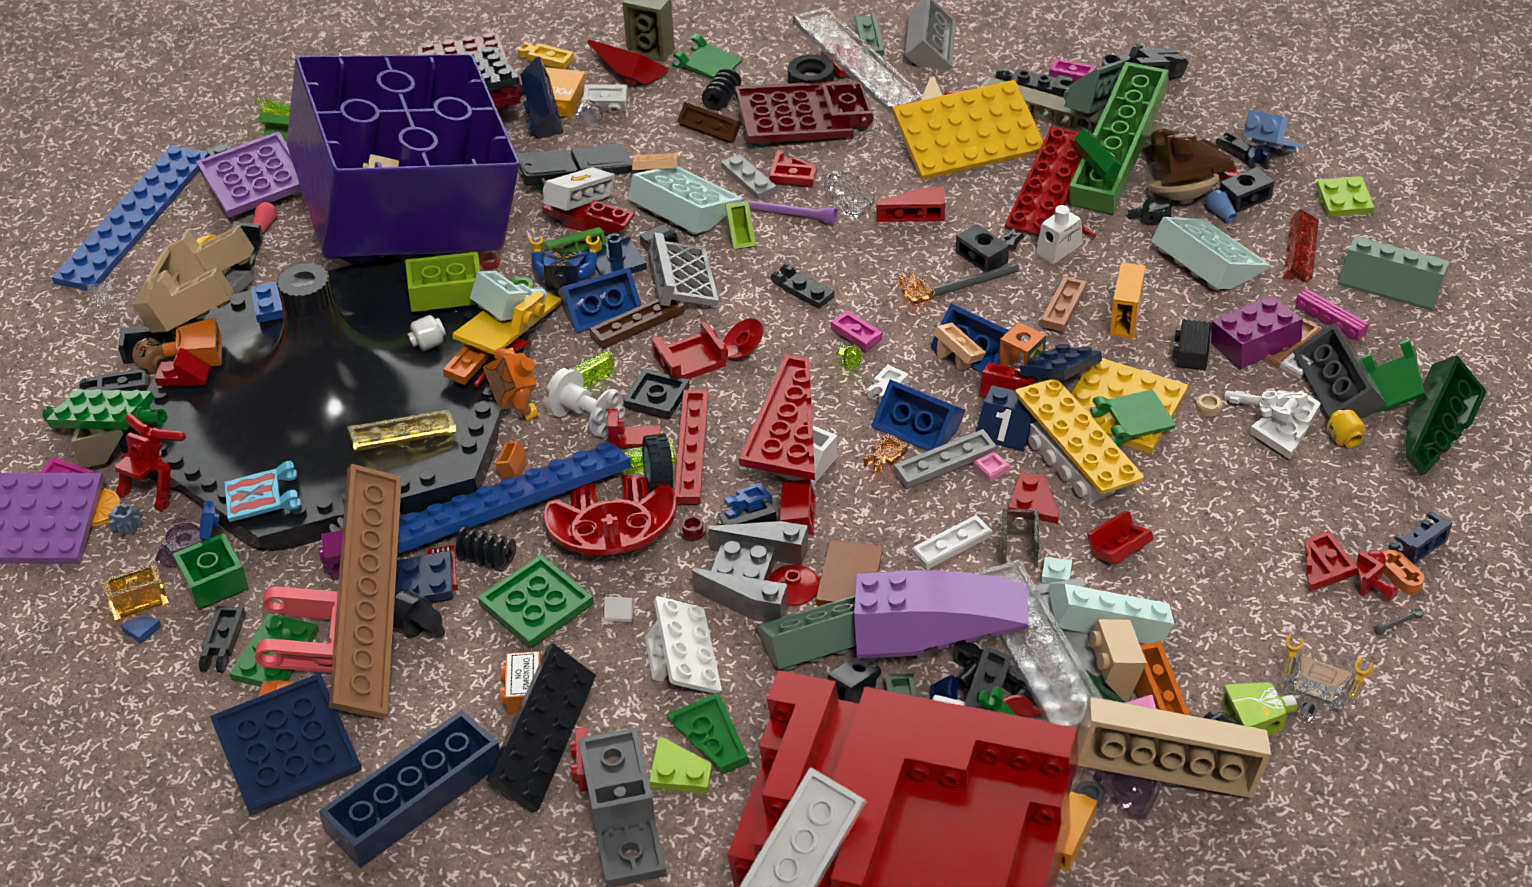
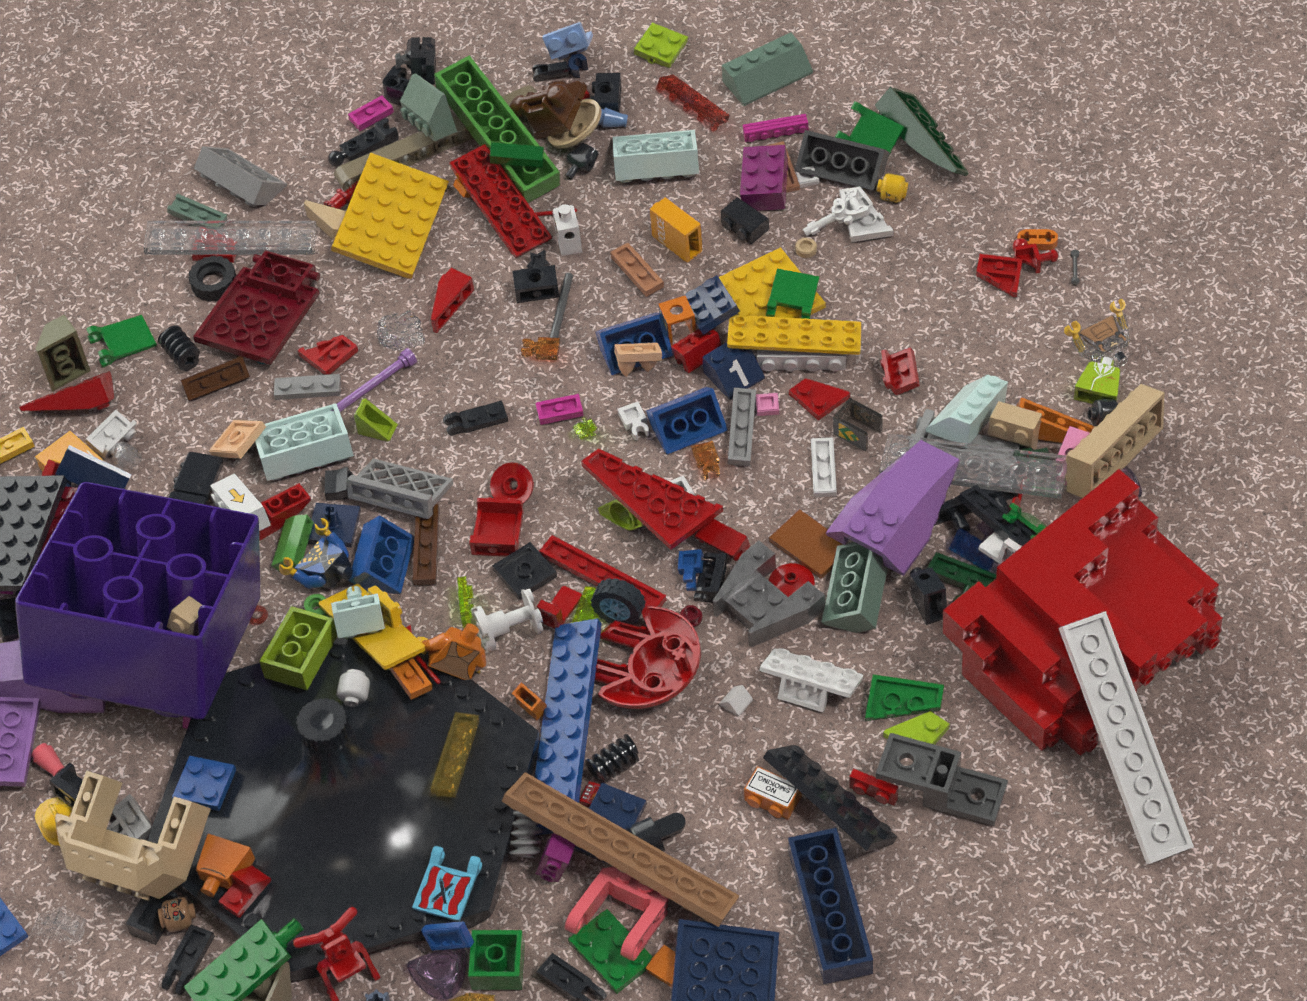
camera: 55 degrees left, 10 degrees up
green plate [478,554,594,648] -> none
light aqua plate [1041,557,1072,584] -> none
dark blue hinge [1389,512,1453,564] -> none

